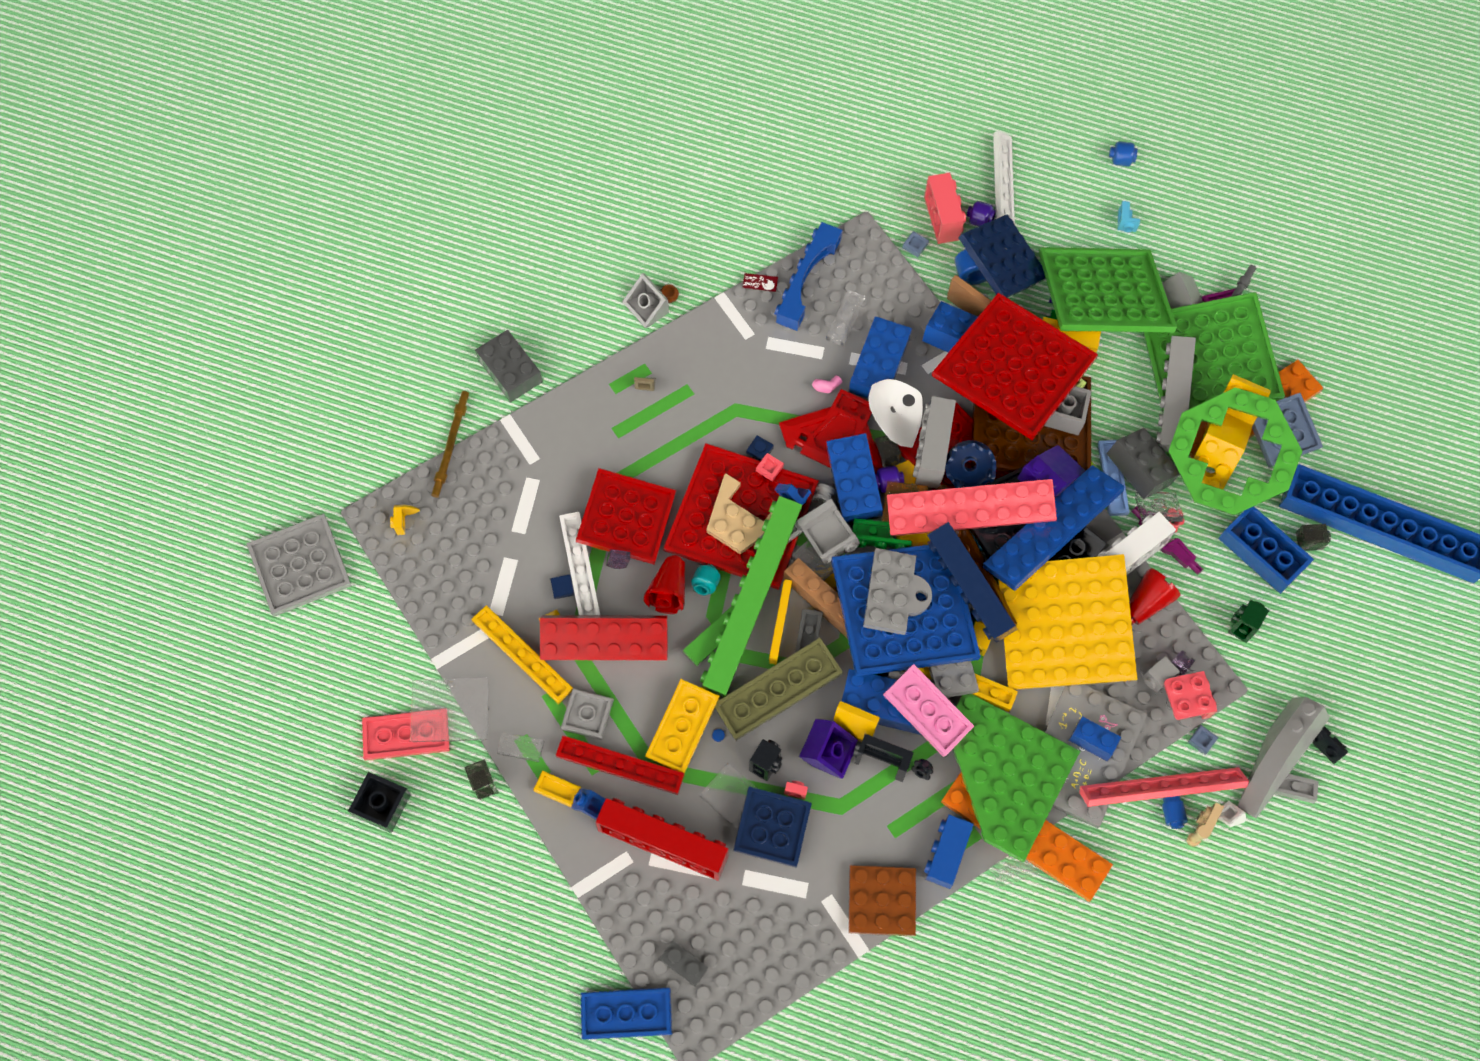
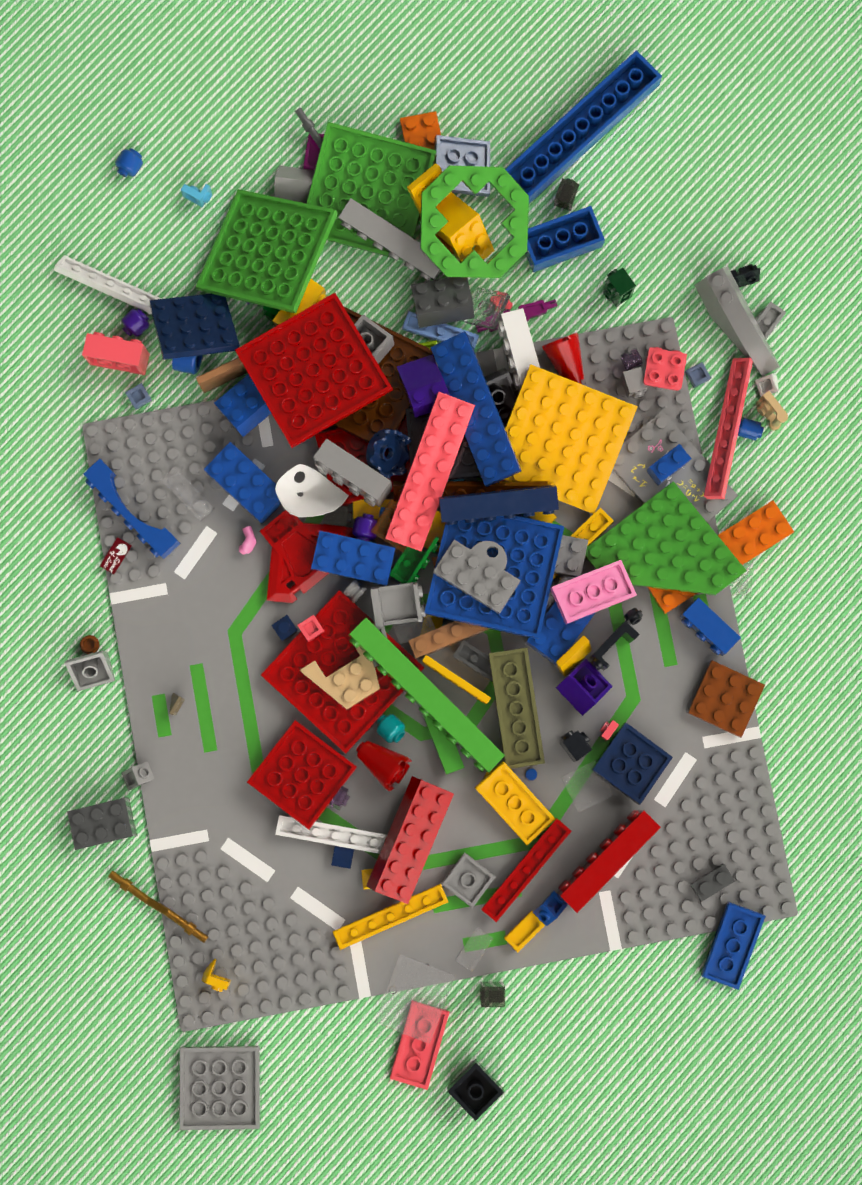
camera: 65 degrees left, 15 degrees up
blue bracket [774,483,811,505] -> none
none -> light grey bracket [122,762,154,791]

